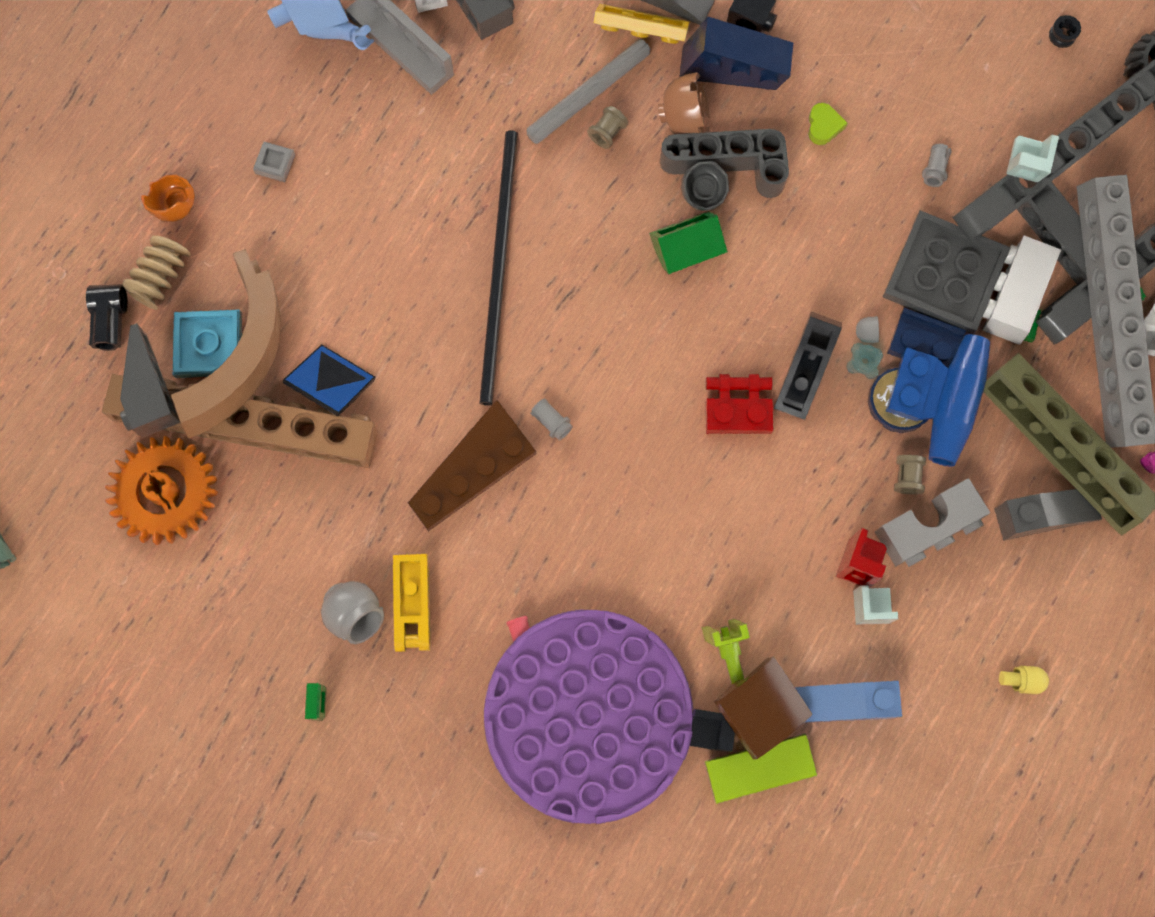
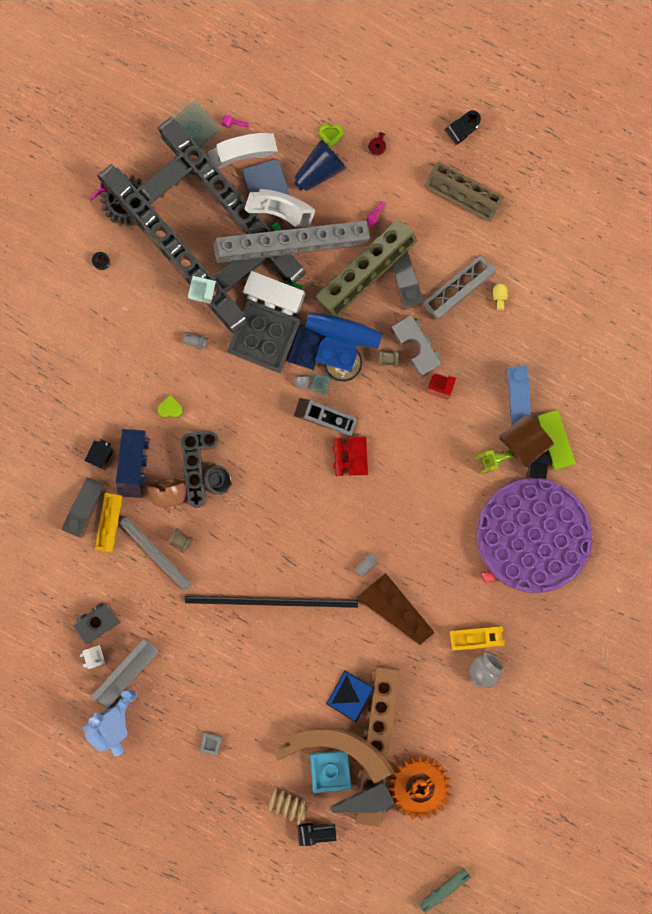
camera: 90 degrees left, 10 degrees up
orange hair [141,174,195,222] -> none
green tile [305,683,326,721] -> none
green brick [649,211,728,275] -> none
light aqua panel [853,585,898,625] -> none
none -> light grey fence [423,255,497,321]

